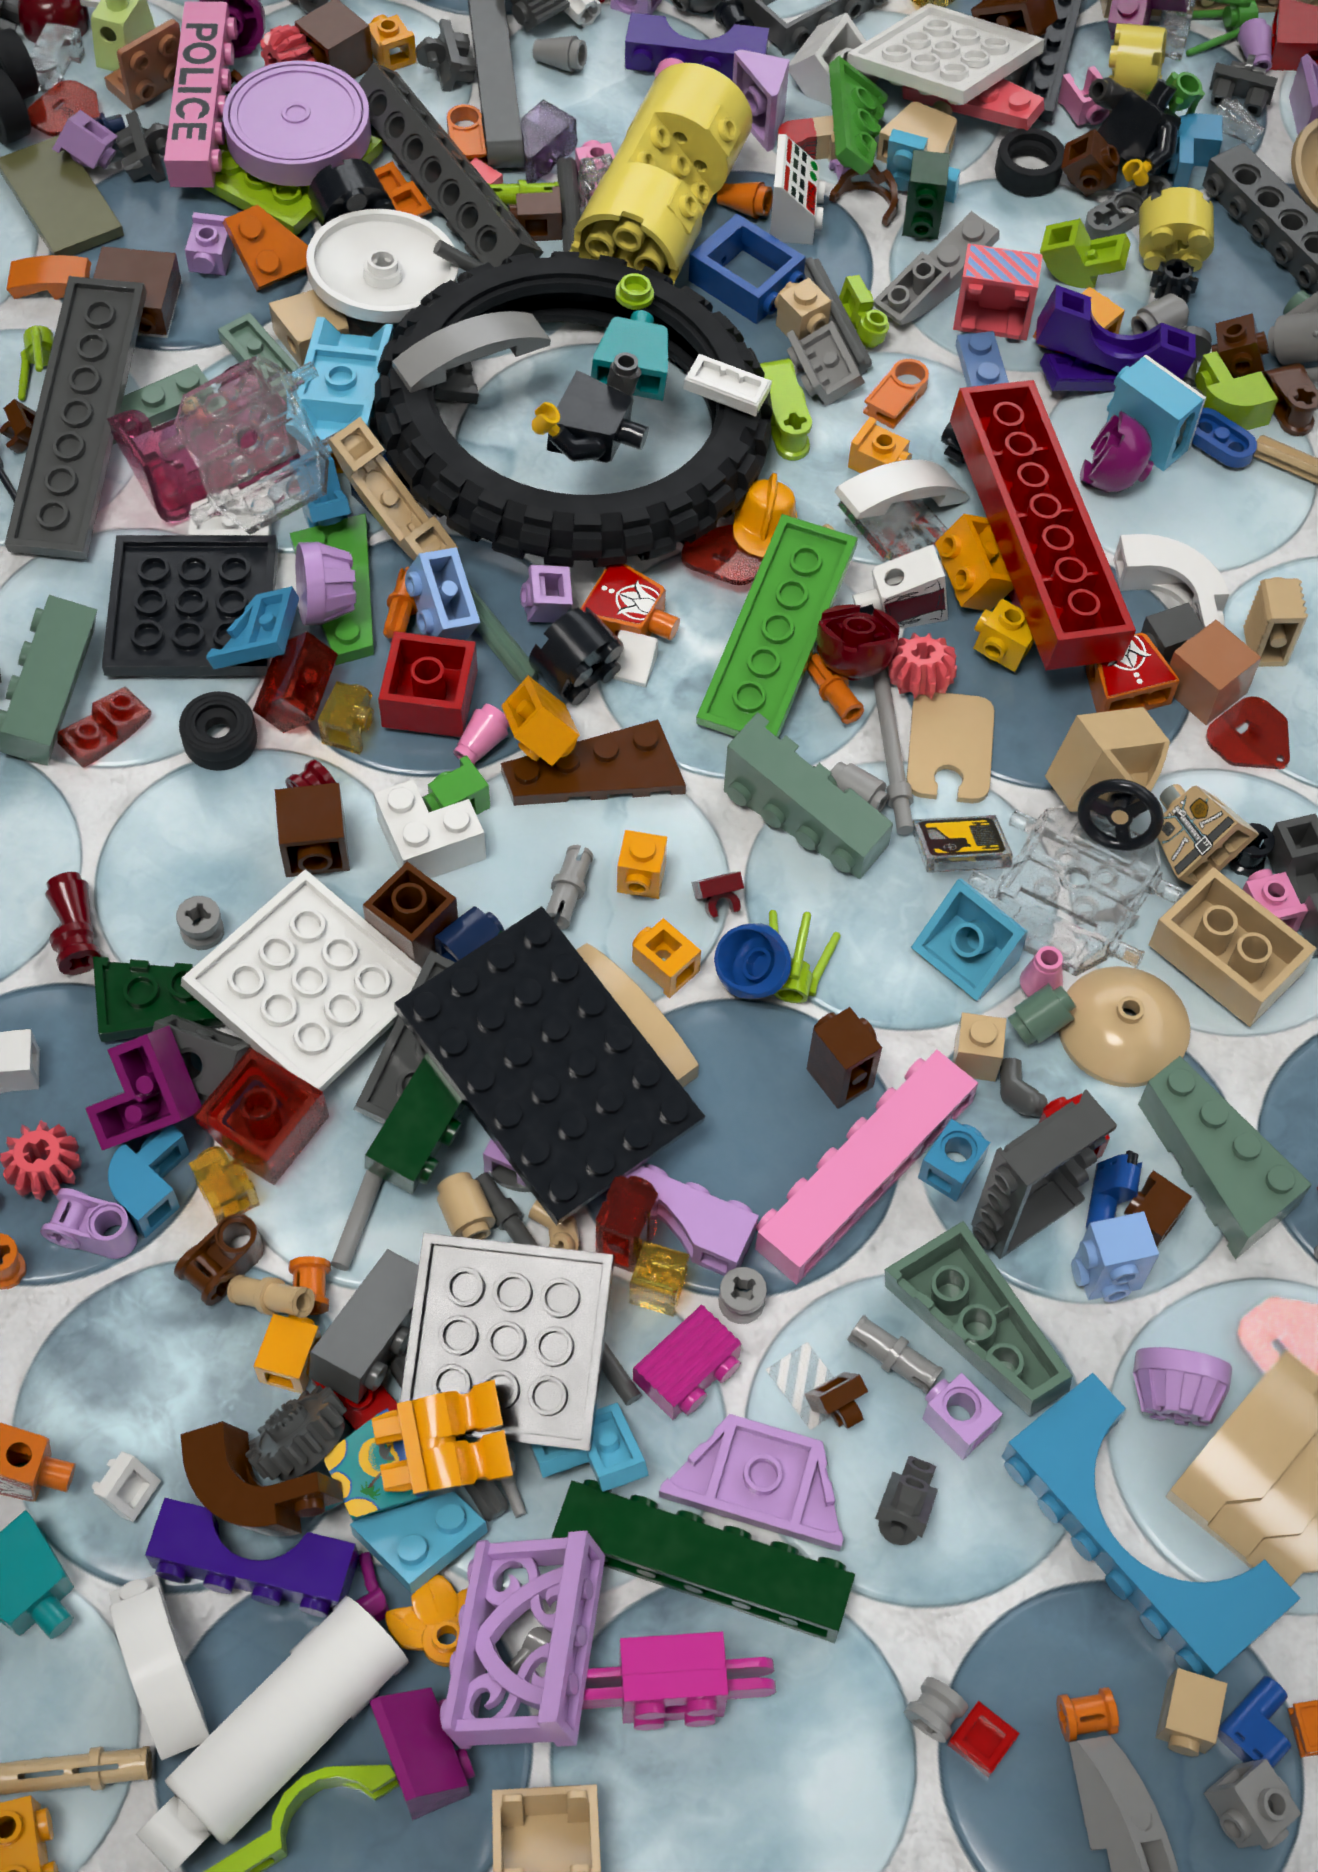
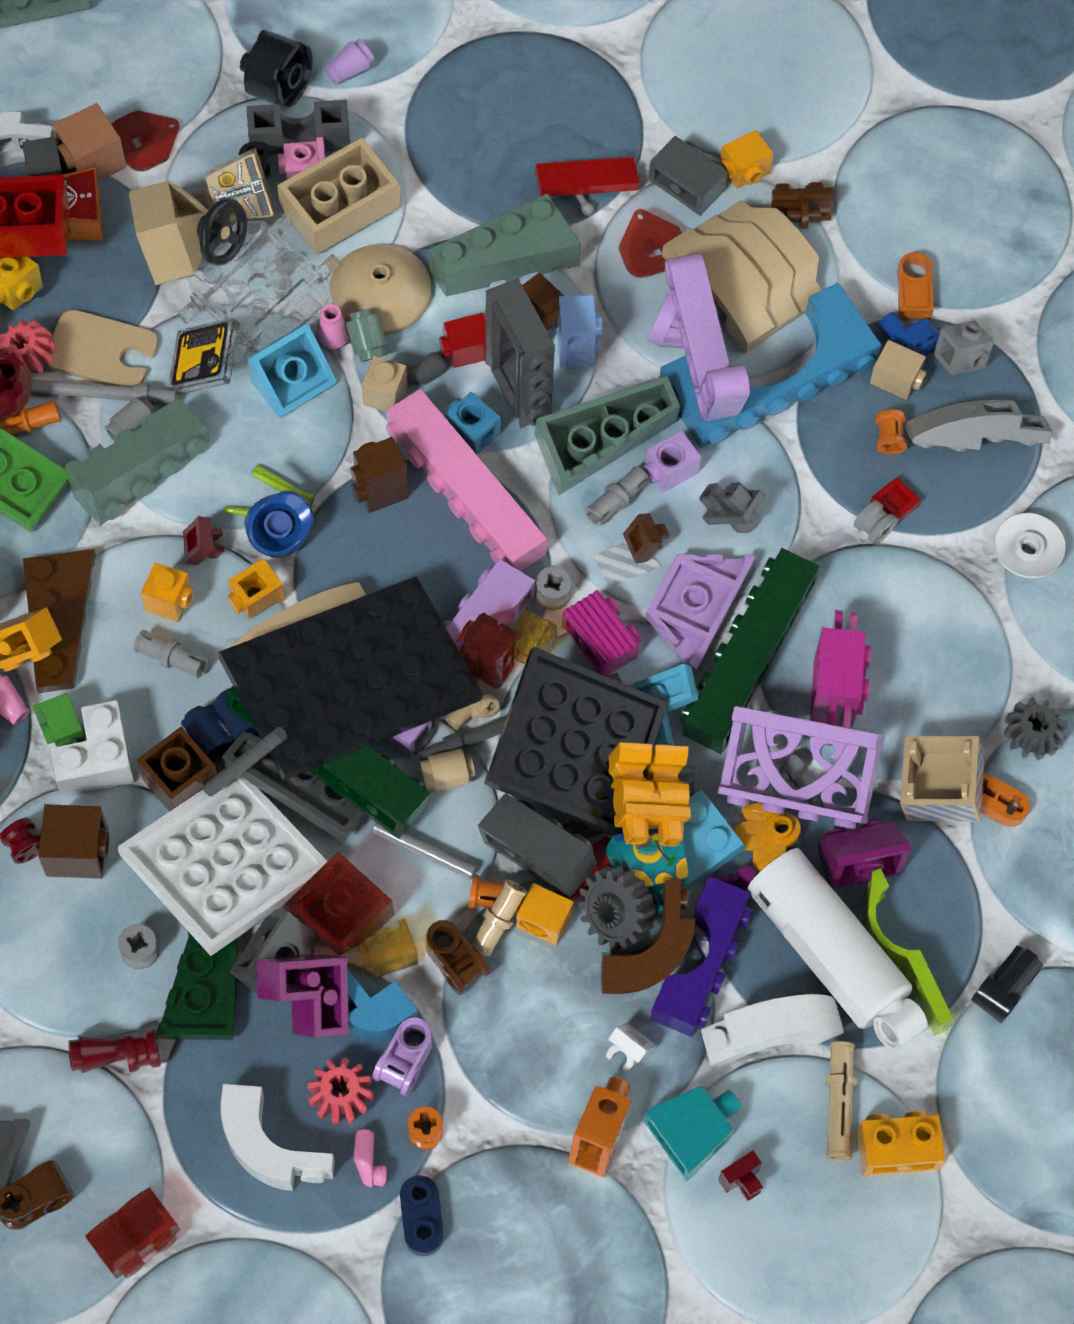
camera: 80 degrees left, 5 degrees up
tan brick [1243,577,1308,667] -> none
none -> dark grey bar [203,727,287,797]
none -> lavender beam [665,253,750,422]

